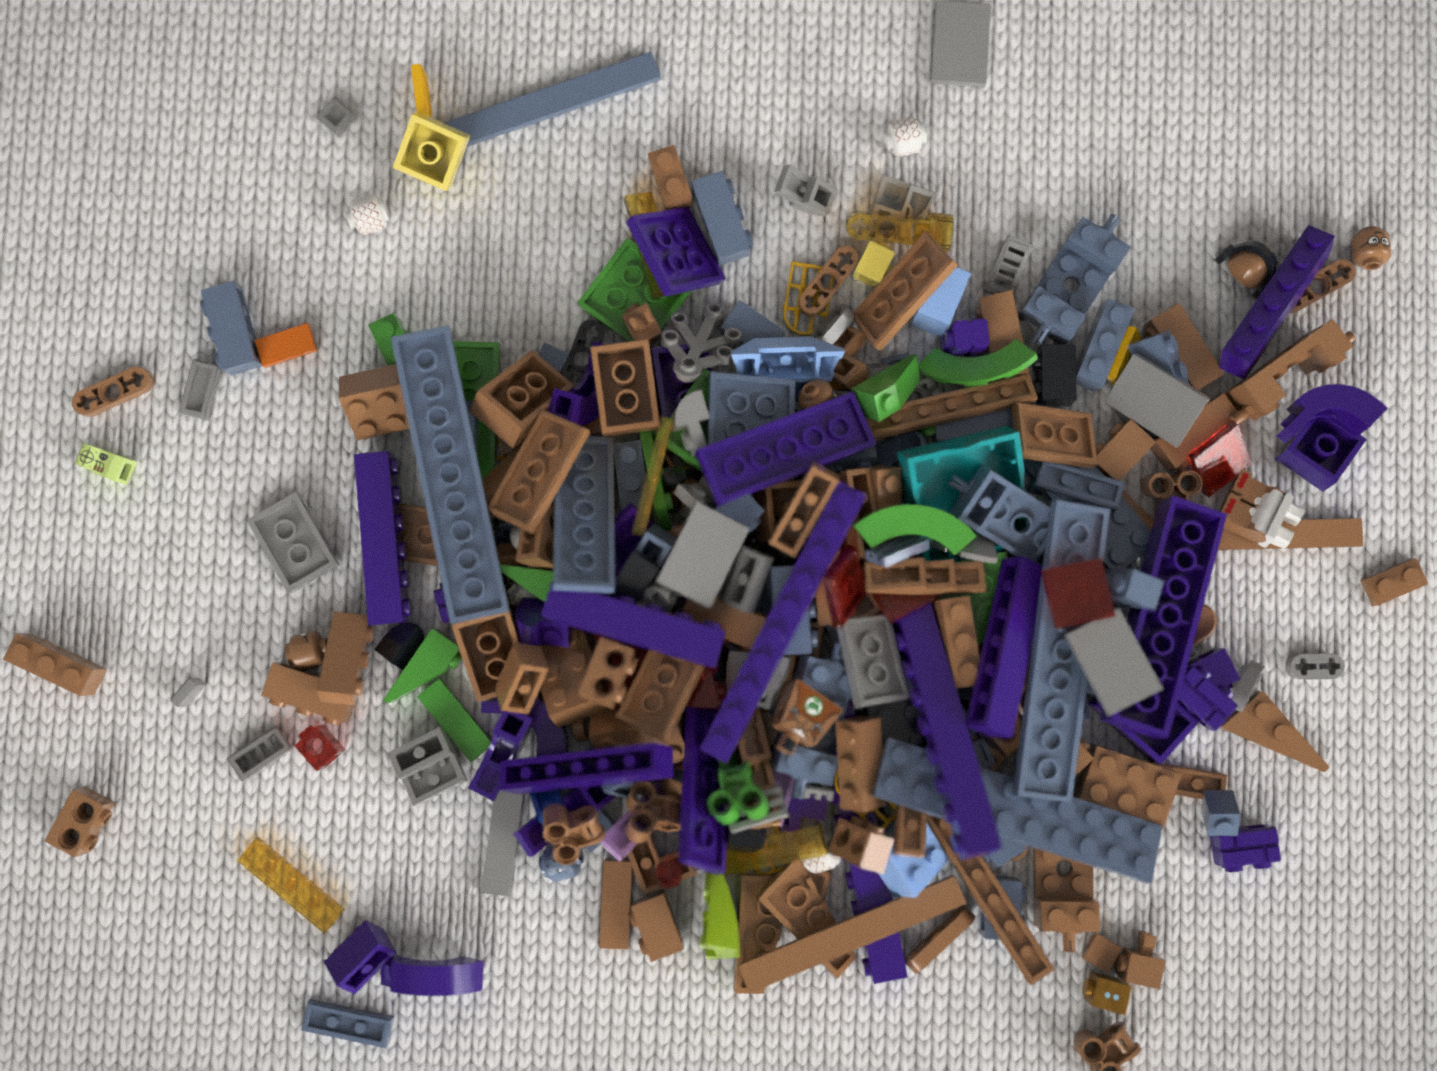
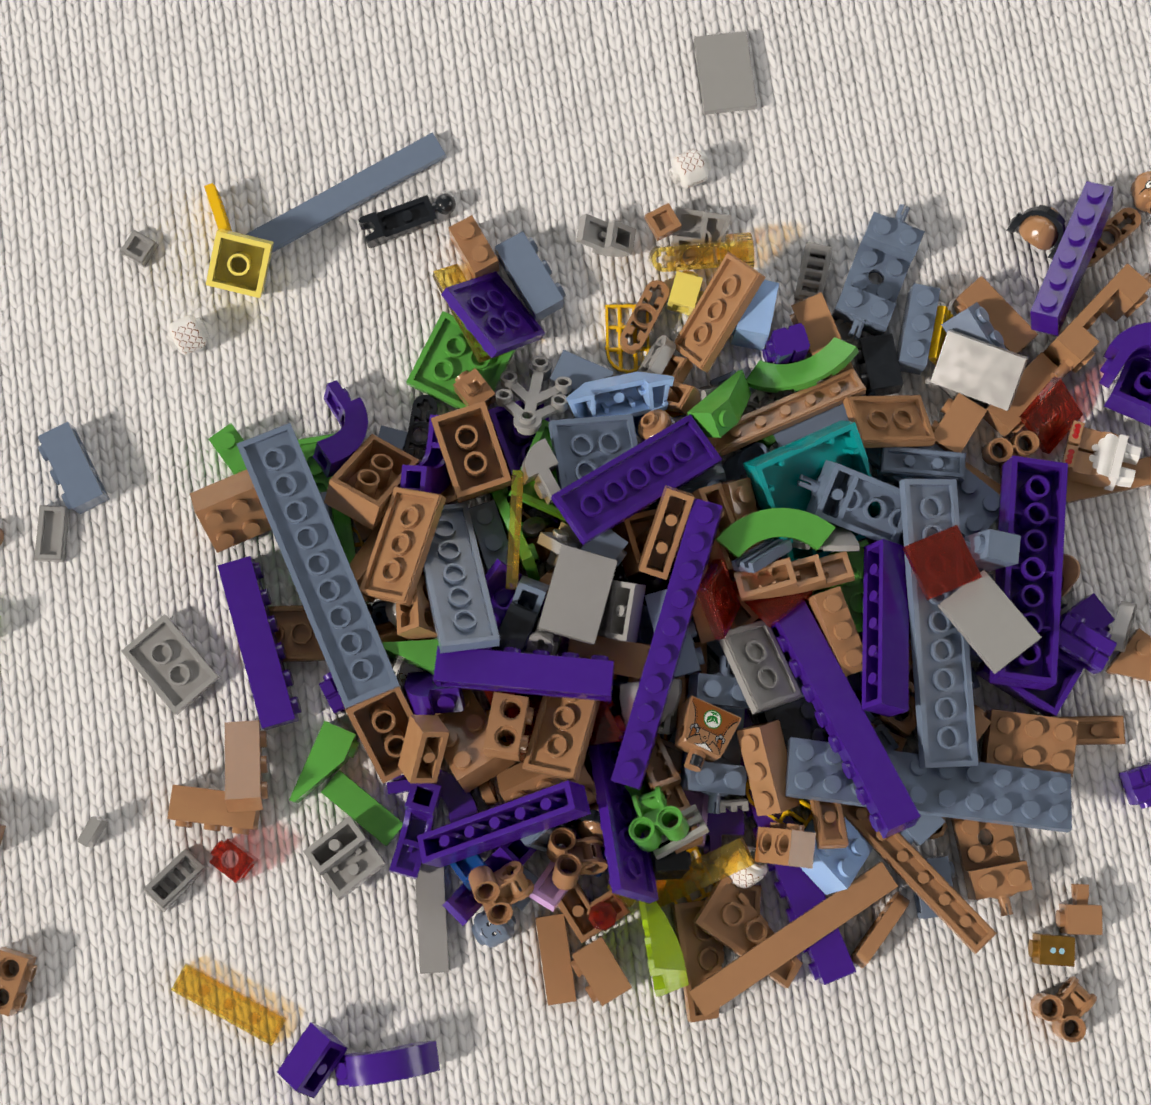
camera: 15 degrees left, 5 degrees down
orange tile [254,323,318,368] -> none
medium nougat head [285,630,328,671] -> none
black brick [374,622,424,670] -> none
medium nougat tile [1081,932,1122,974] -> none
sand blue brick [1202,790,1240,836] -> none
none -> dark purple arch [313,380,368,478]
none -> black plate [358,193,456,248]
none -> medium nougat tile [644,203,682,241]

